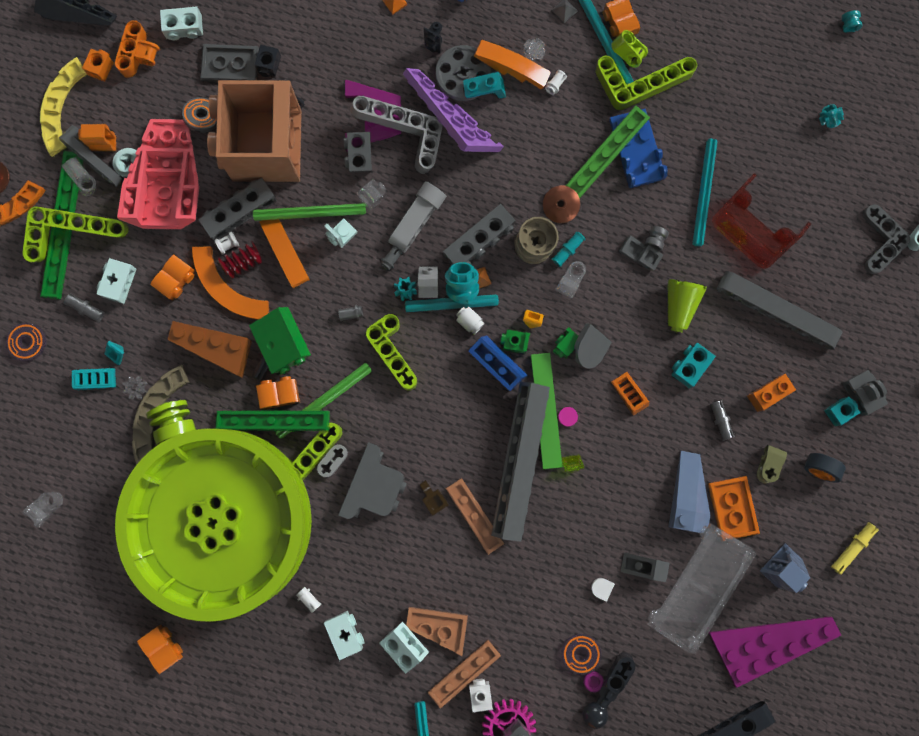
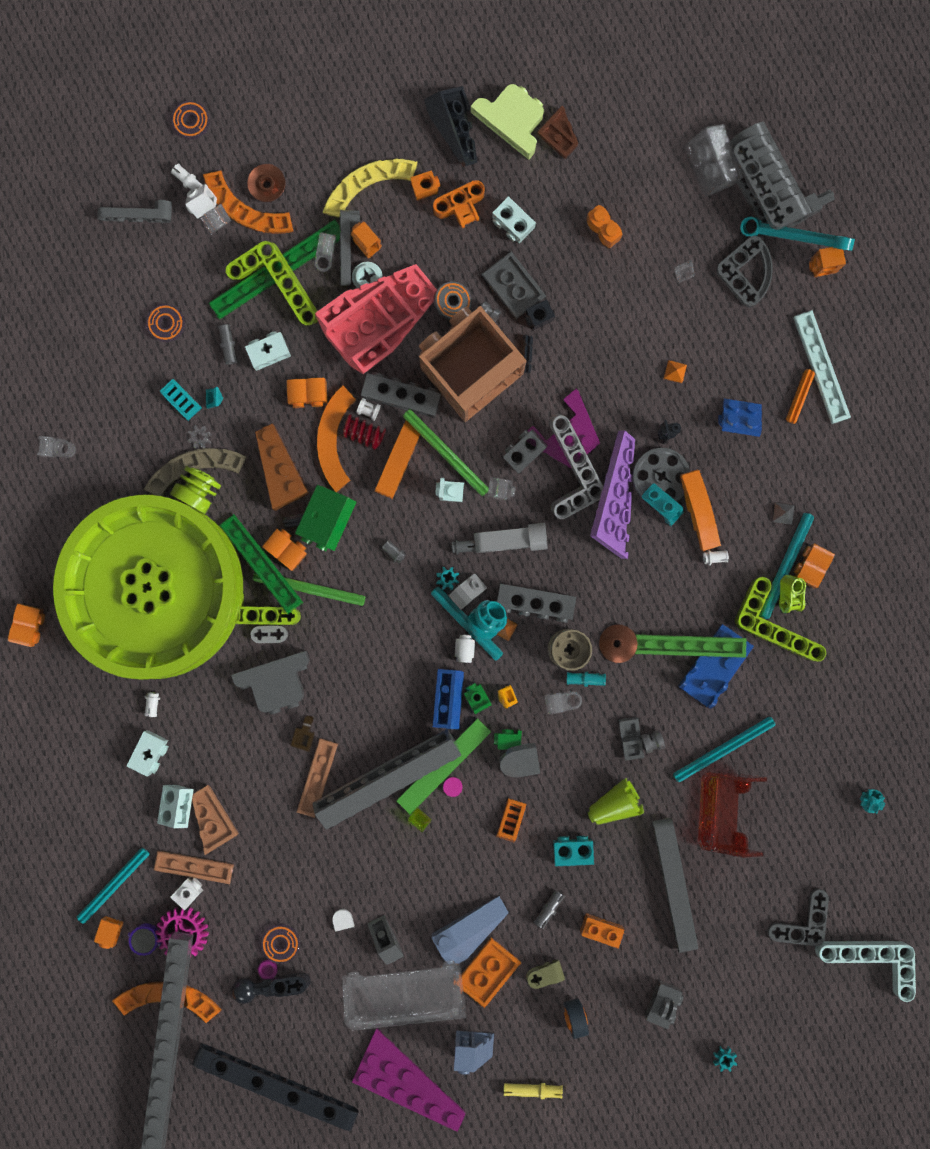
camera: 55 degrees right, 5 degrees up
lime beam [366,314,417,391] -> none
clear gear [523,38,546,62] -> none
teal brick [824,397,860,426] -> none

